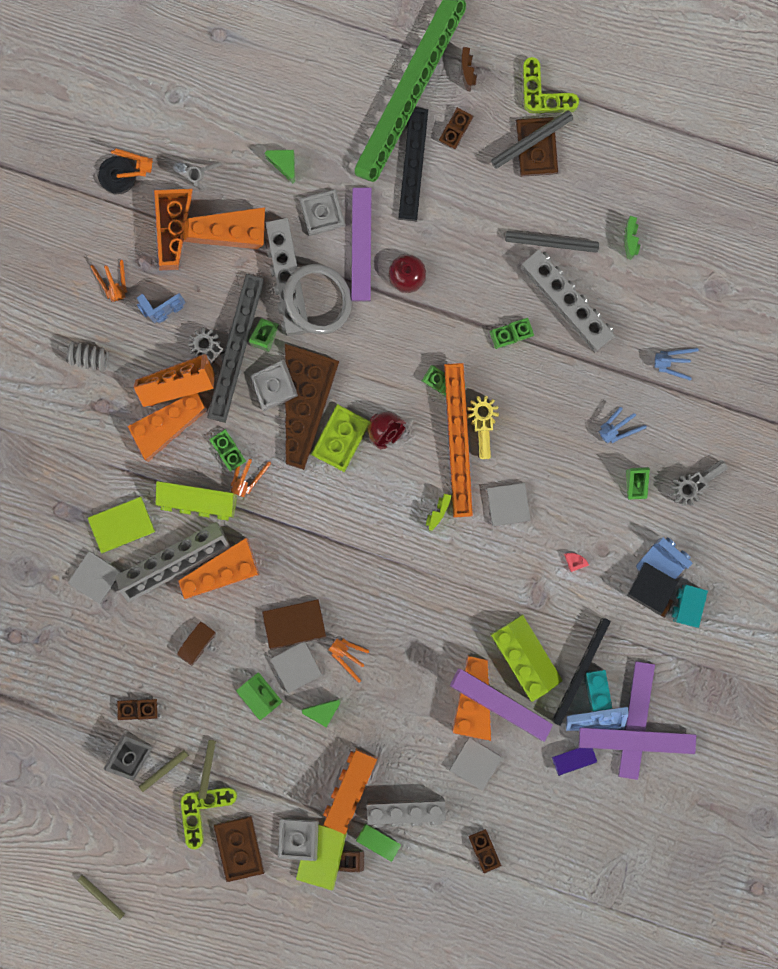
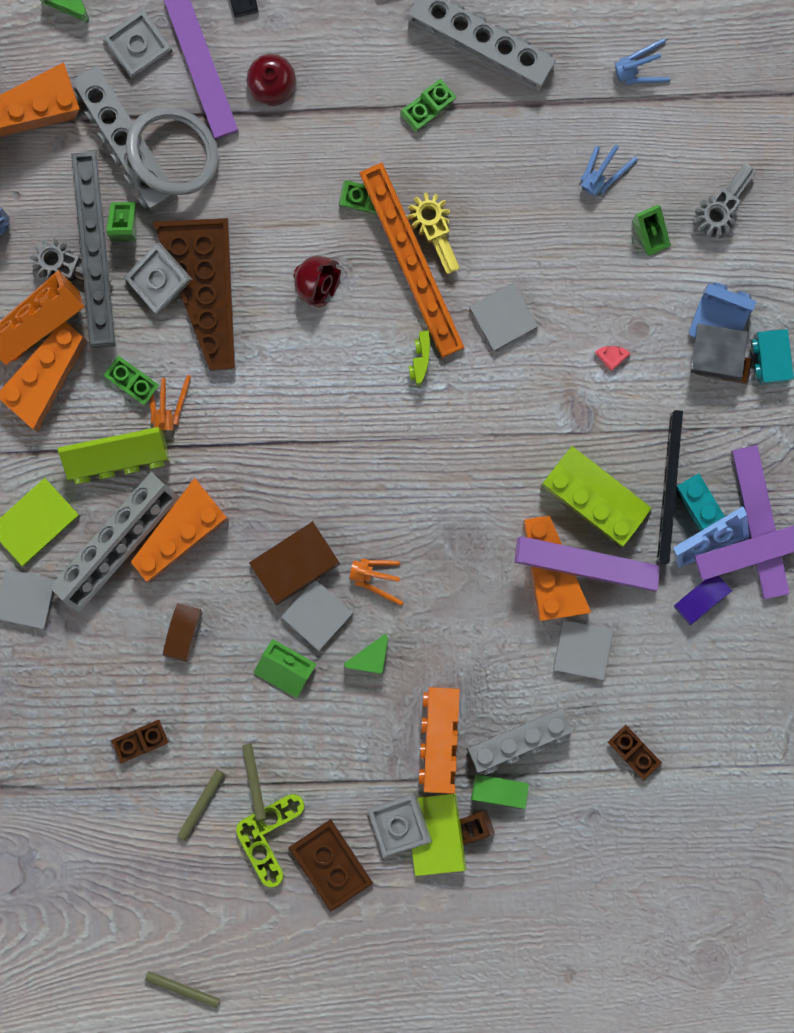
camera: 20 degrees left, 0 degrees up
flat silver slope [103,732,153,781] -> none
lime tile [311,404,370,473] -> none

